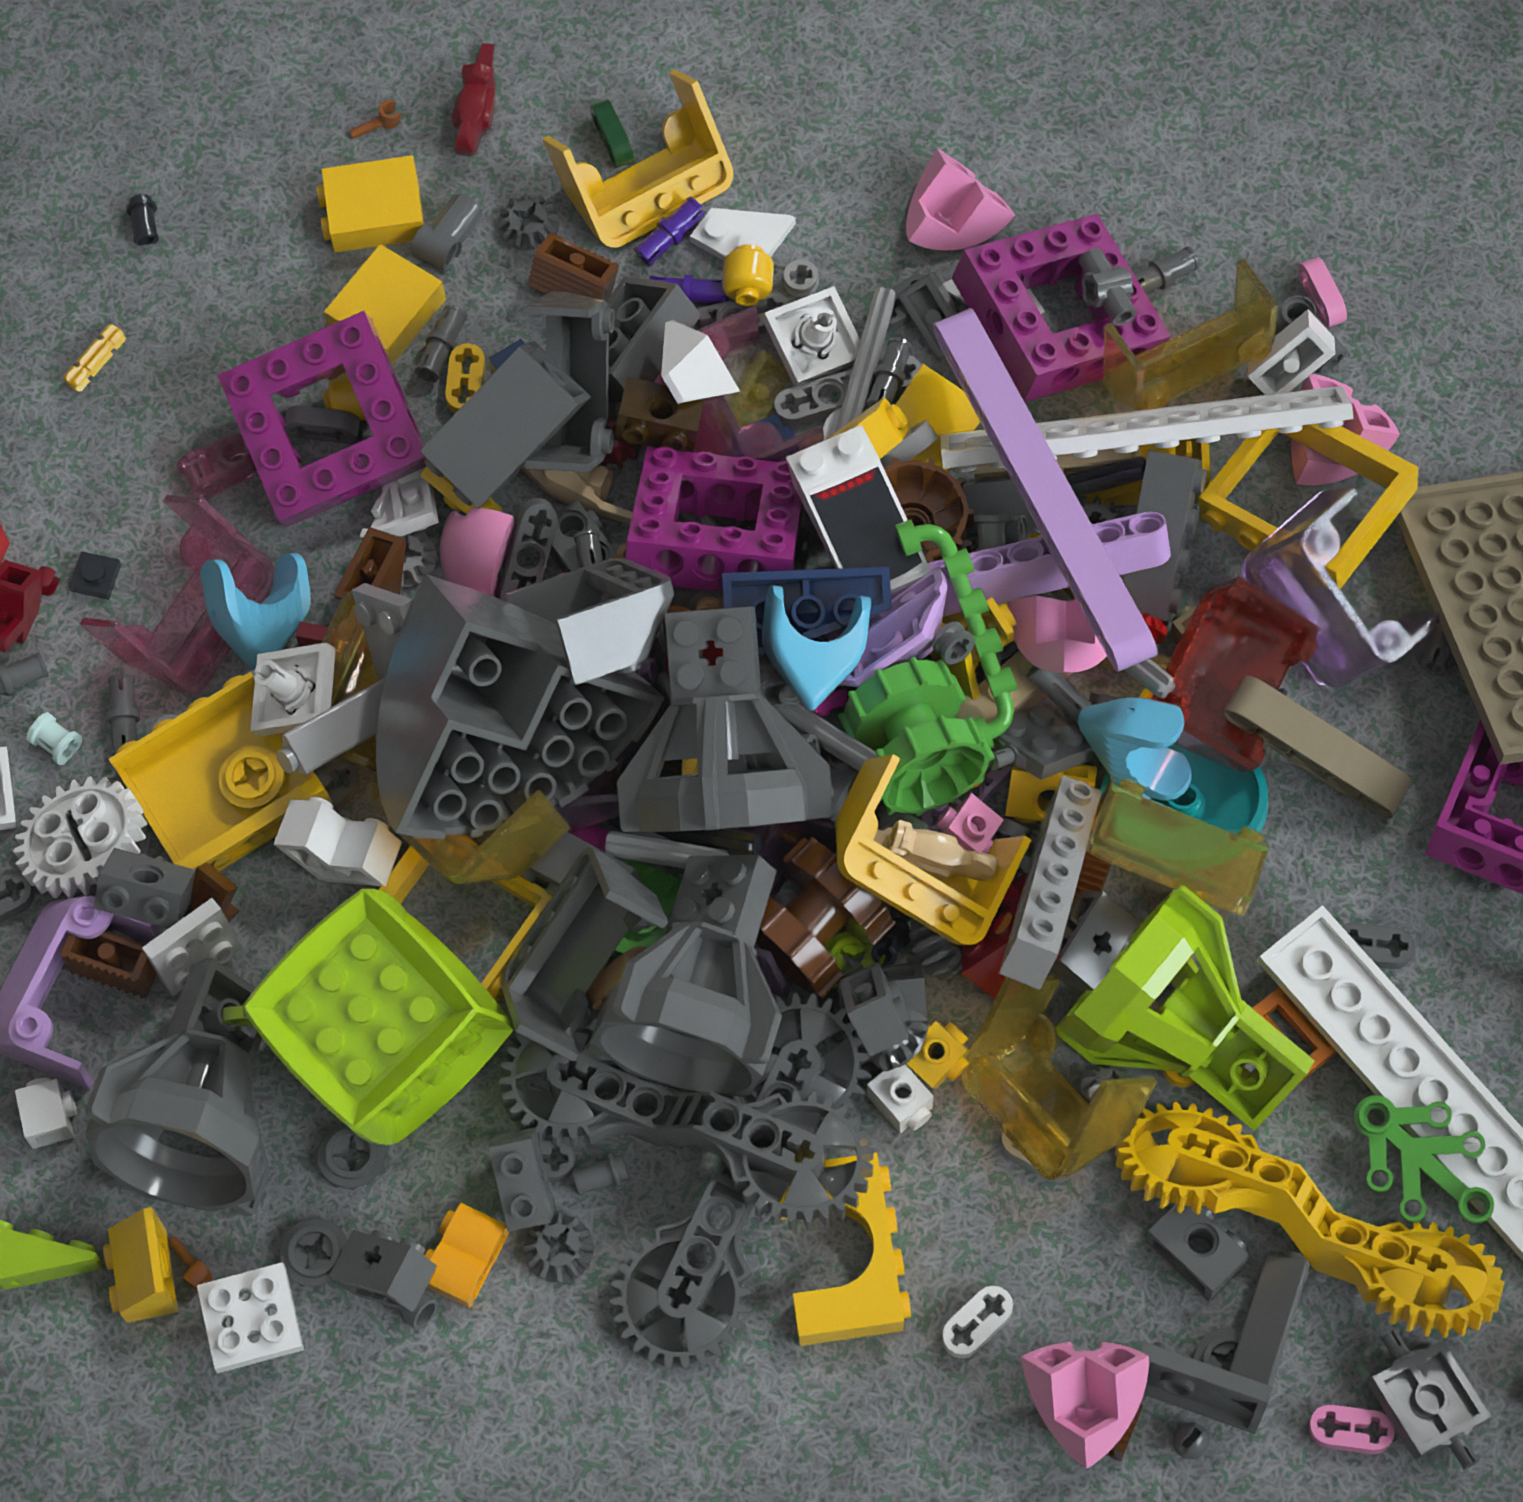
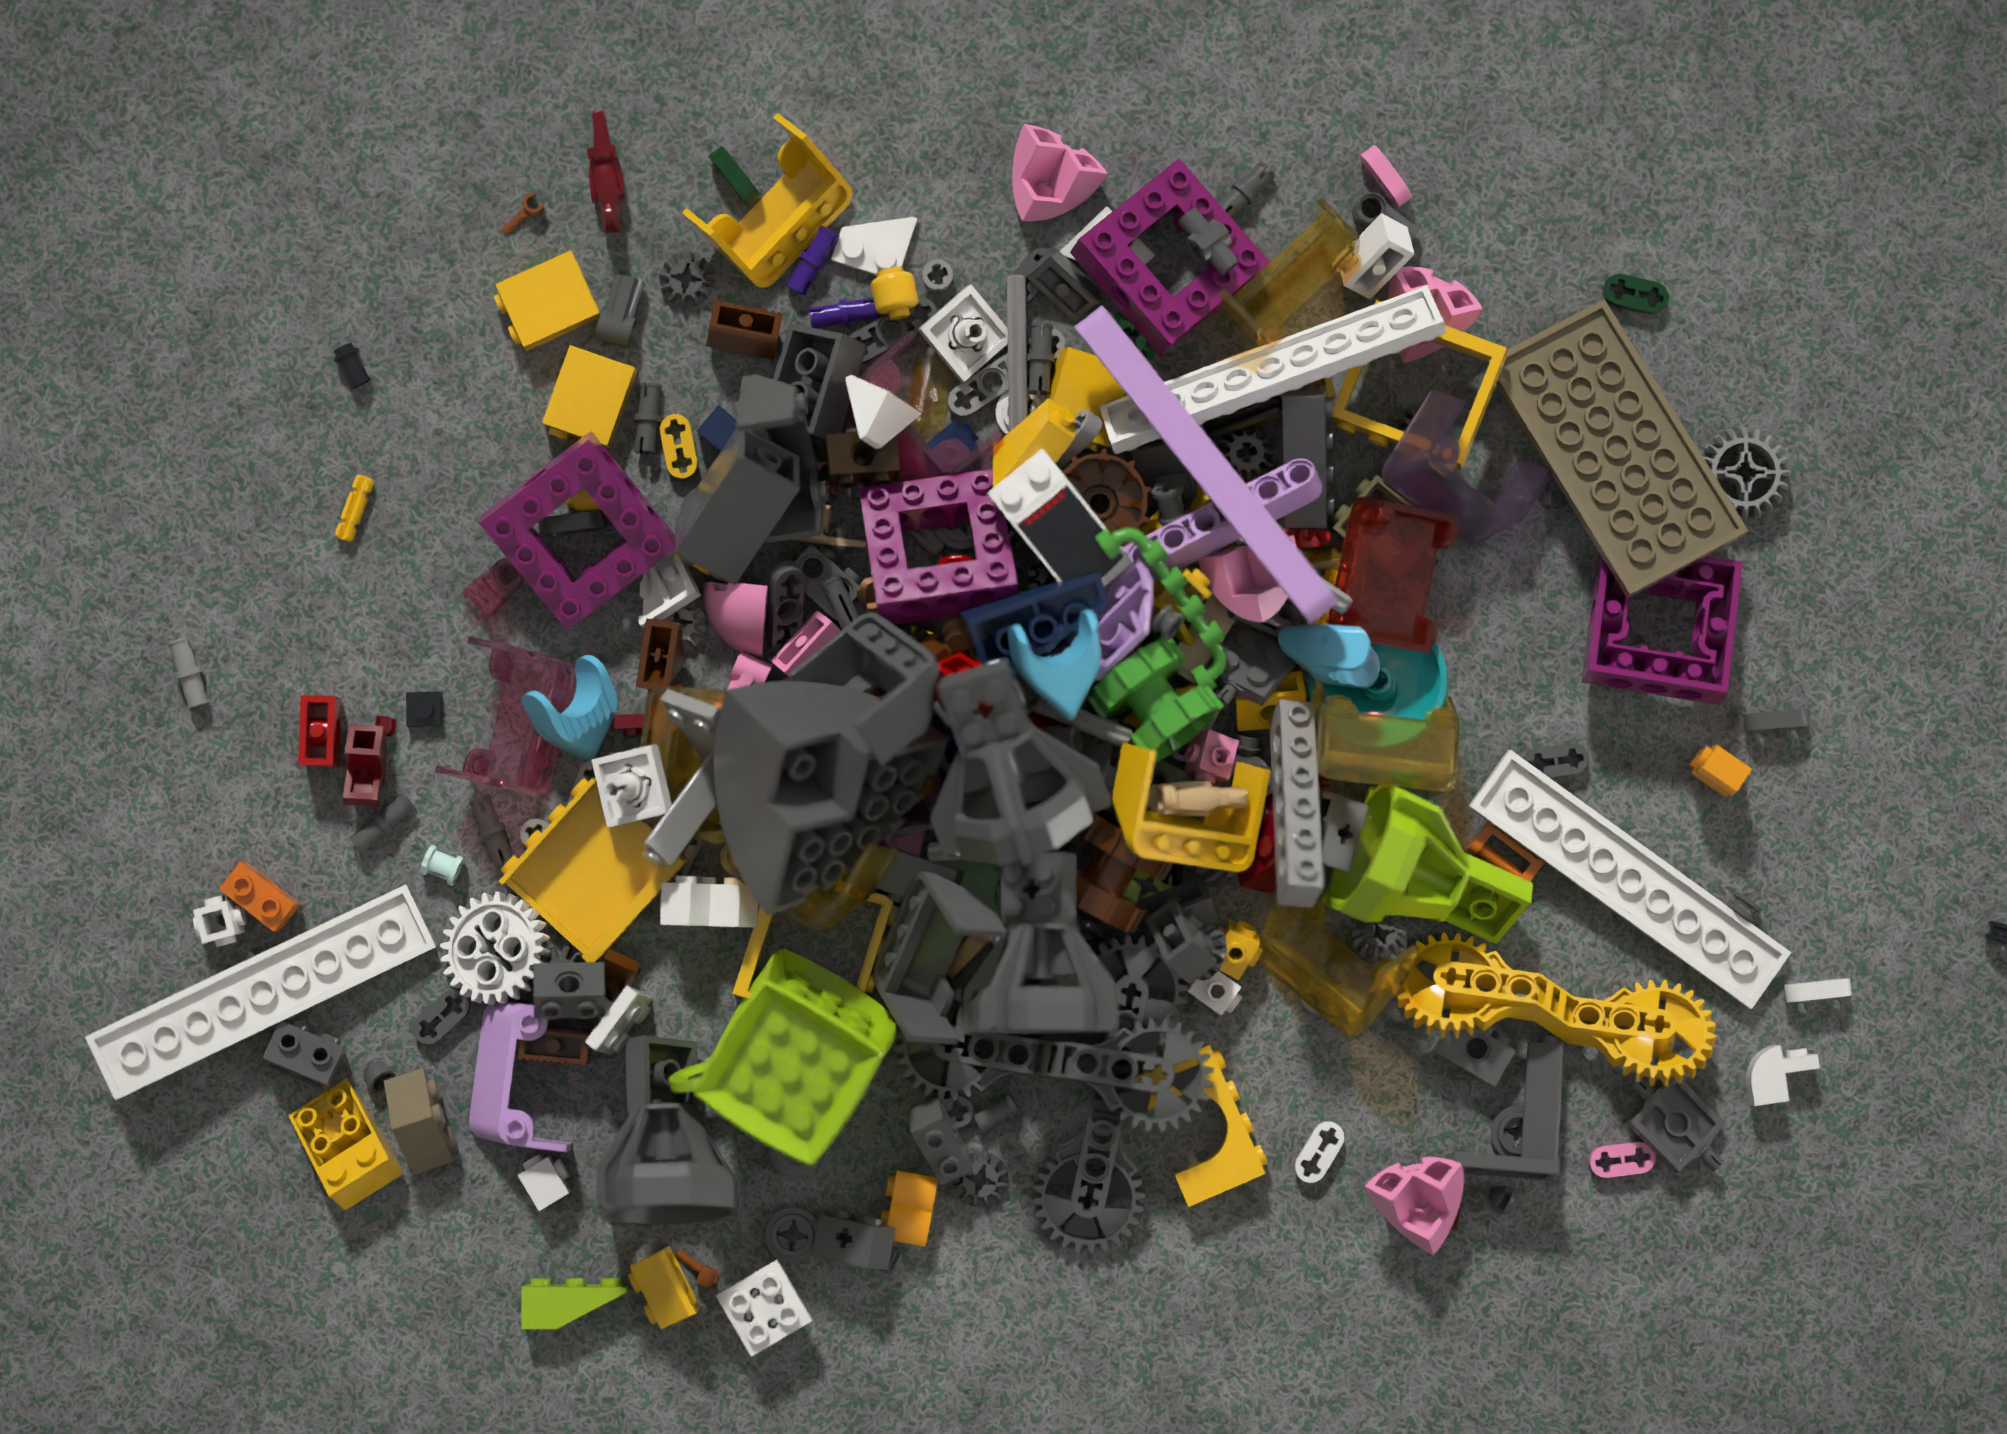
camera: 15 degrees left, 20 degrees up
yellow gear [218,745,286,811] -> none
dark tan beam [1222,675,1412,819] -> none
bright green plant [1354,1095,1494,1224] -> none

